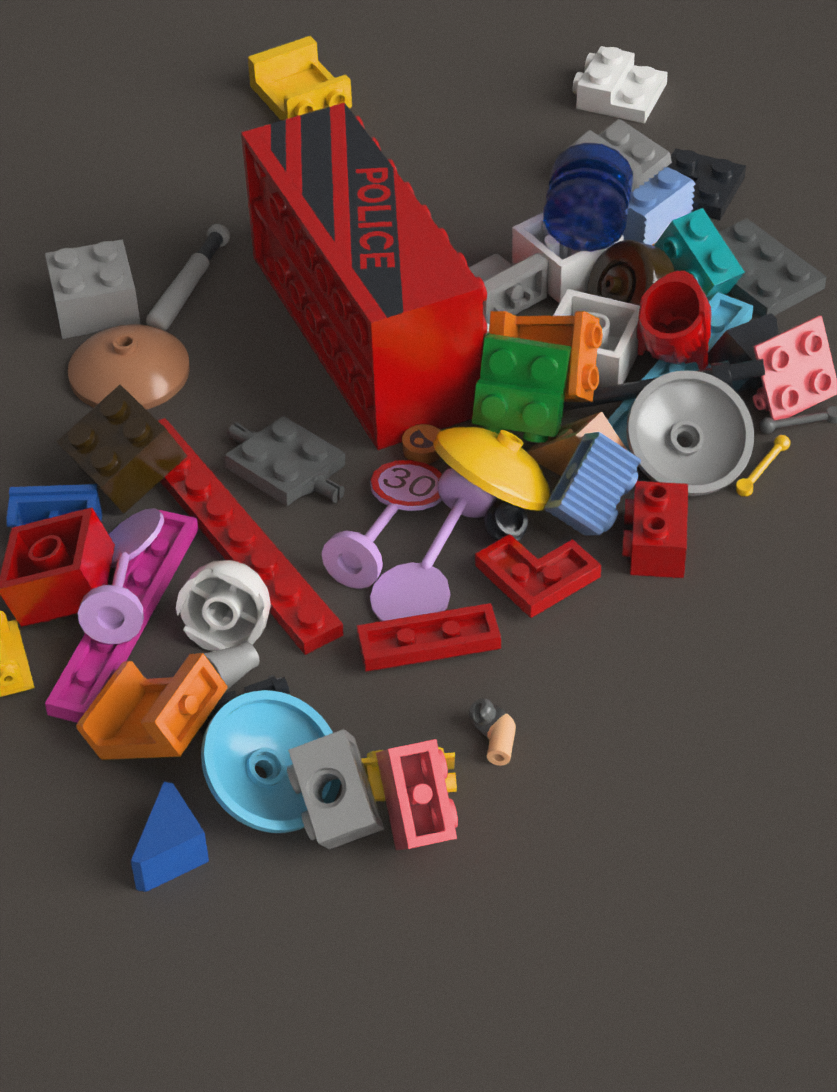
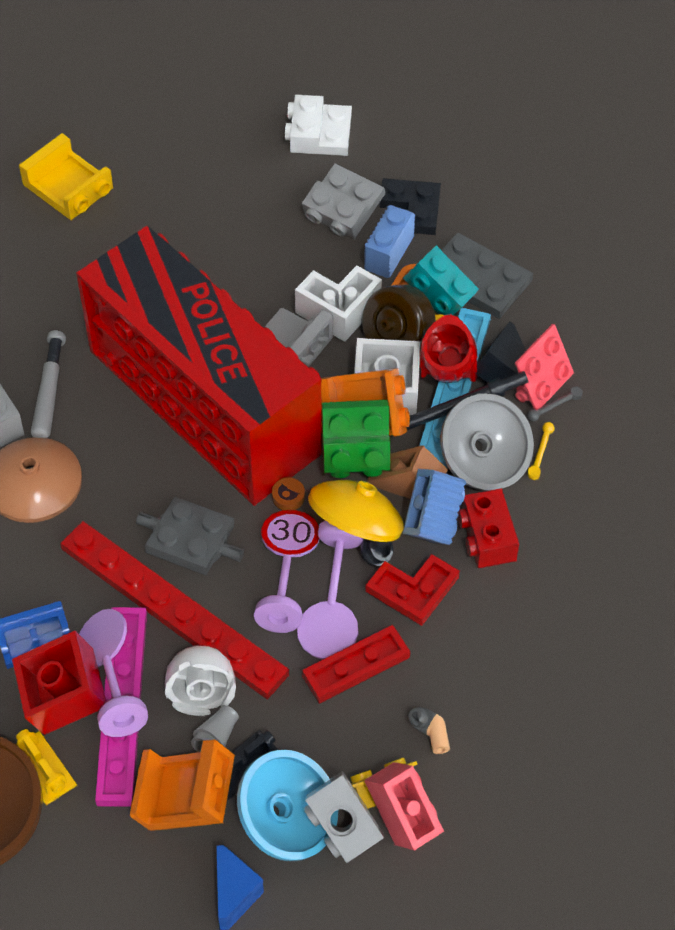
camera: 20 degrees left, 10 degrees up
dark brown brick [57,385,187,514] -> none
clear blue wheel [543,143,633,252] -> none

